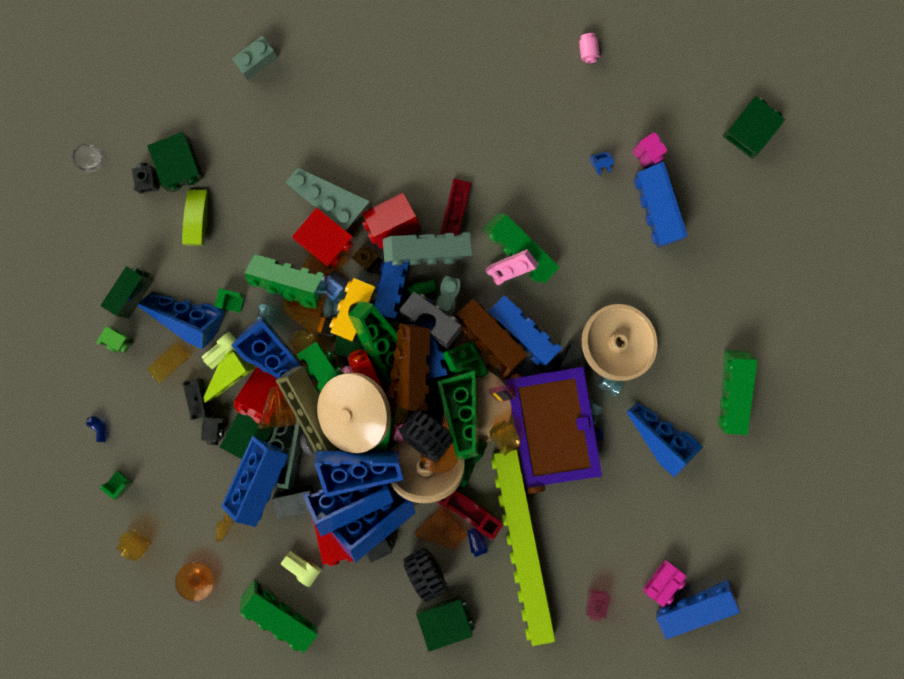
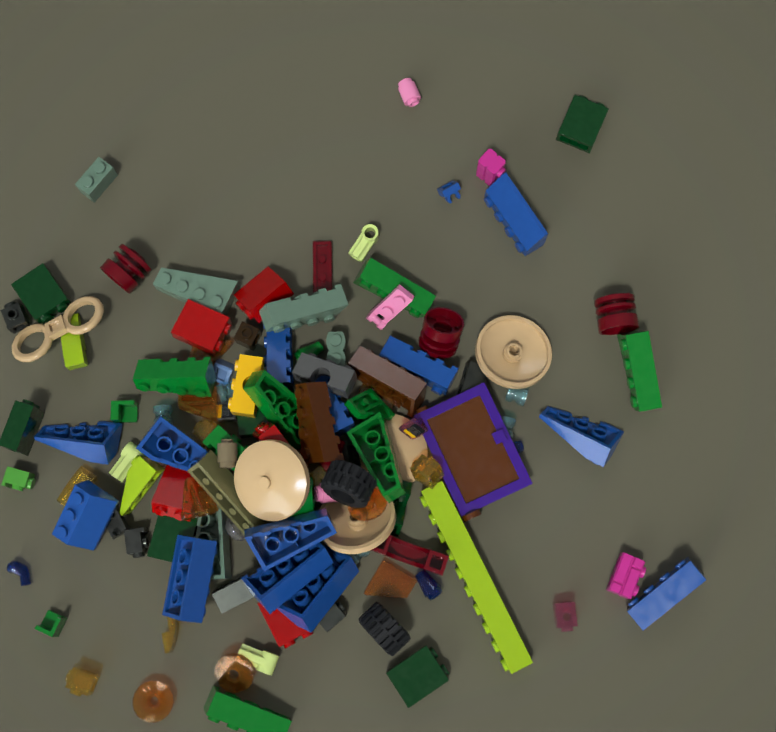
camera: 10 degrees left, 10 degrees down
none -> tan bar [12,296,104,362]
none -> blue slope [52,480,119,551]
none -> dark red wheel [100,244,152,294]
none -> clear orange tile [214,653,255,693]
none -> dark tan brick [217,439,238,468]
none -> yellowish green piece [348,224,379,262]
none -> dark red wheel [418,307,464,359]
none -> dark red wheel [594,293,639,335]

